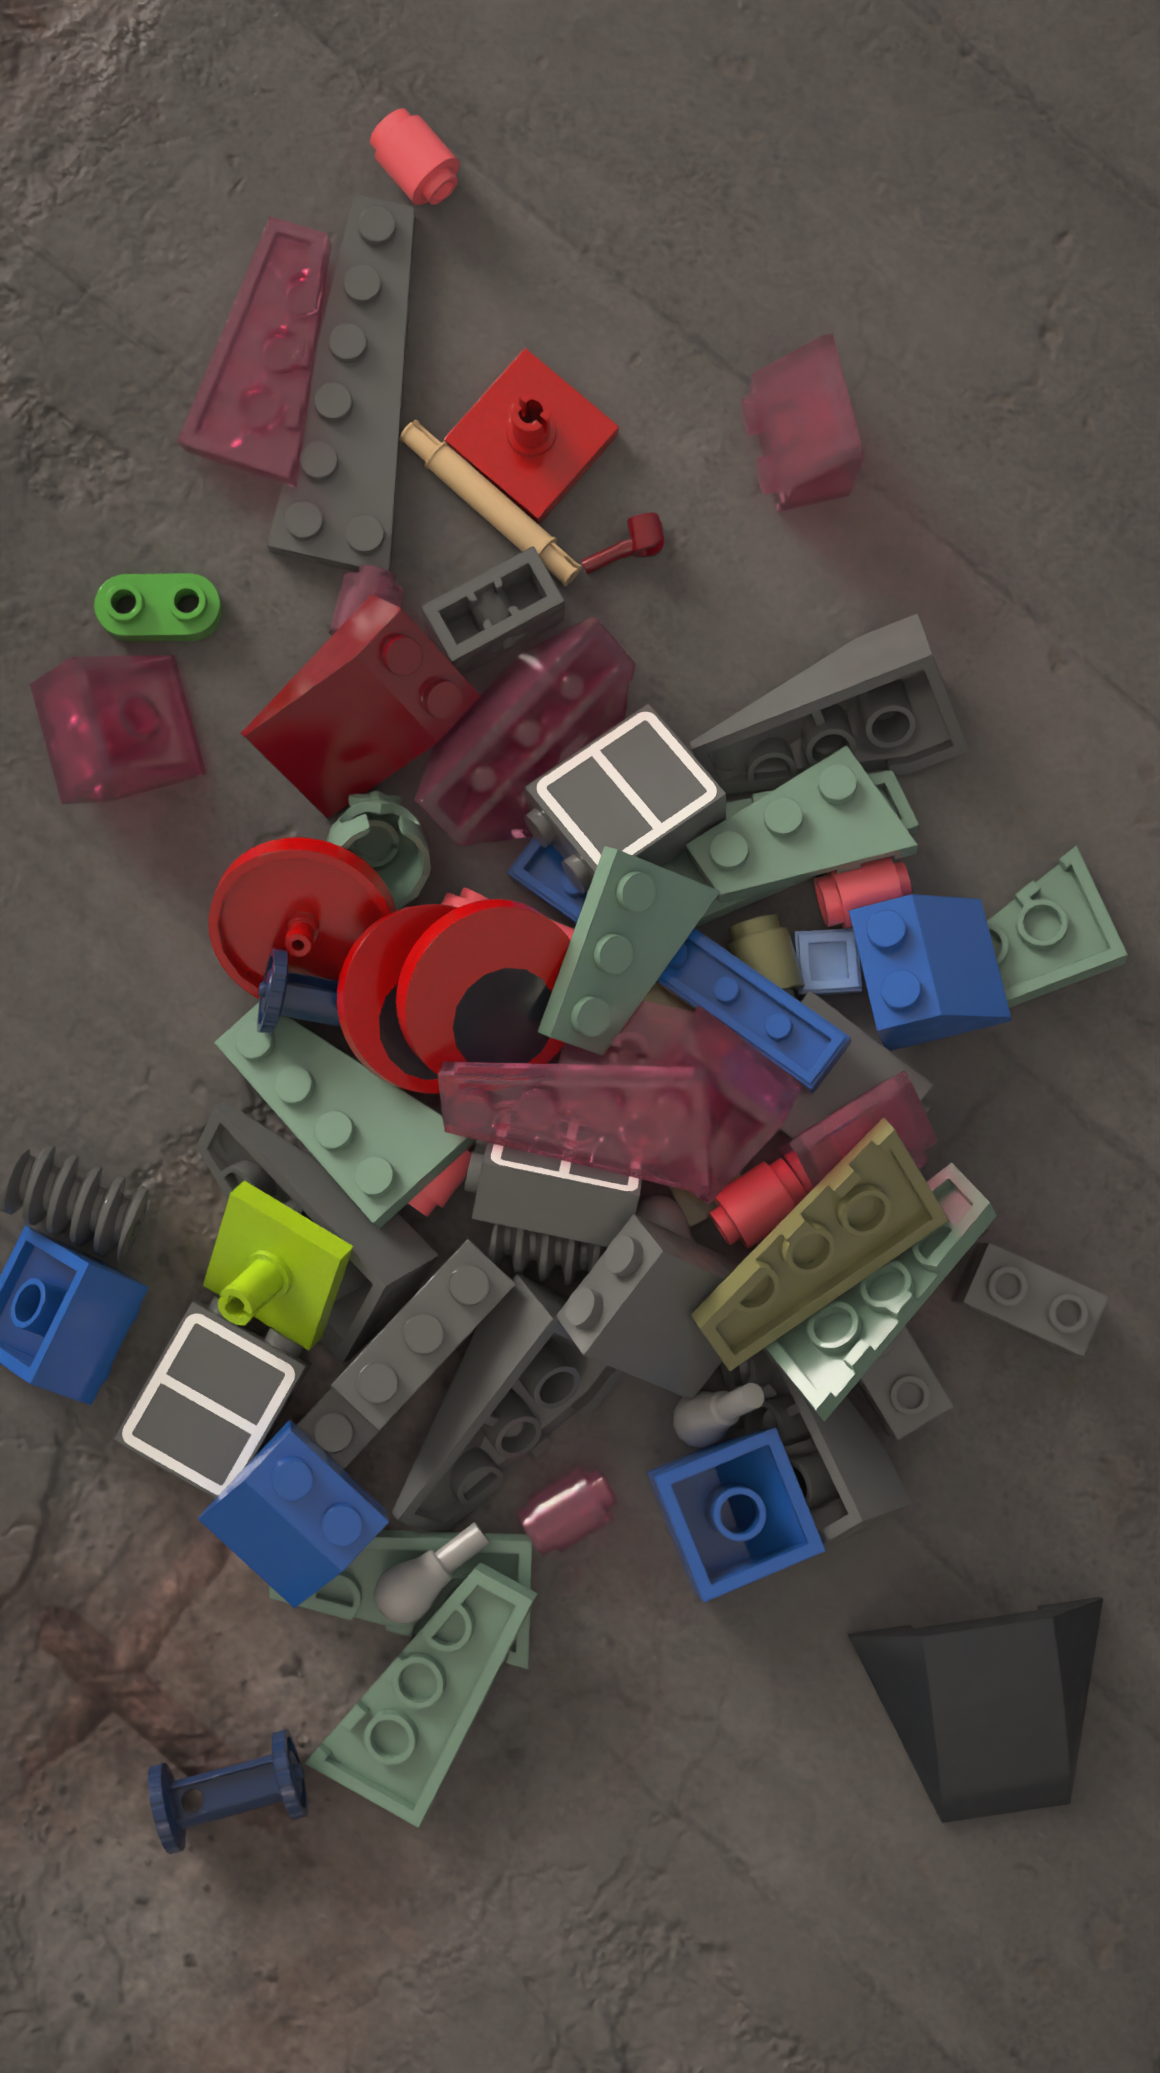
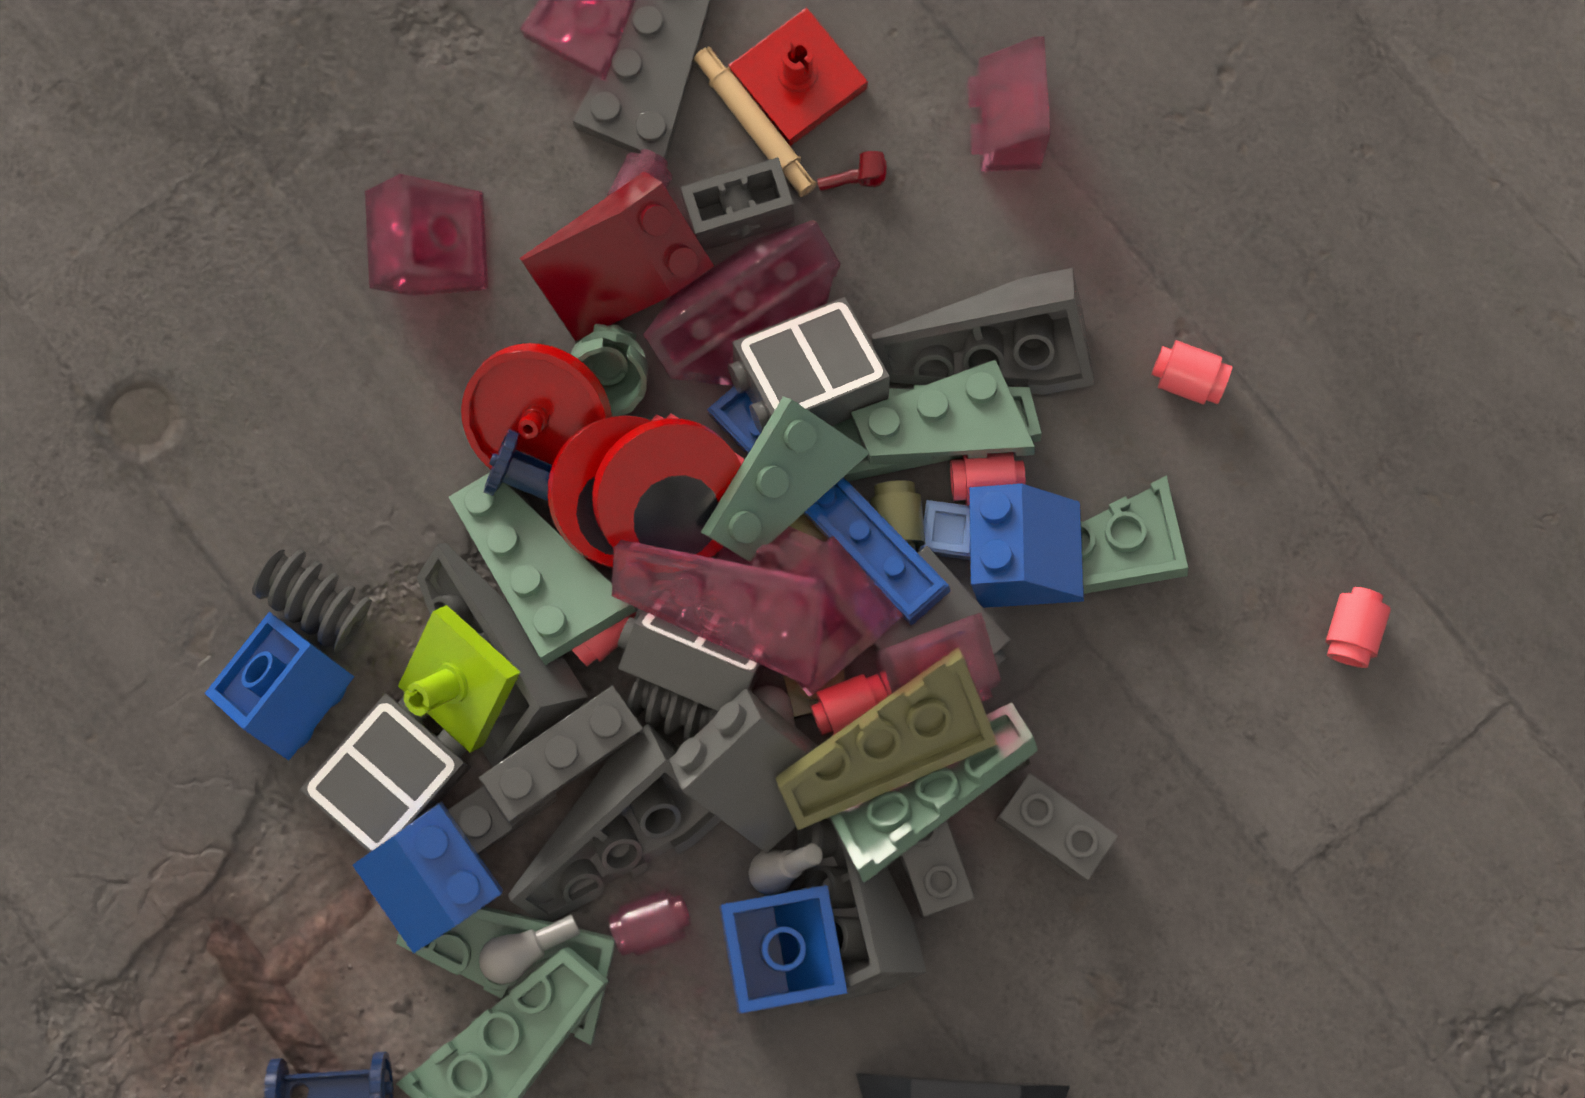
camera: 20 degrees right, 5 degrees down
bright green plate [94,573,223,642] -> none
none -> coral brick [1152,340,1232,405]

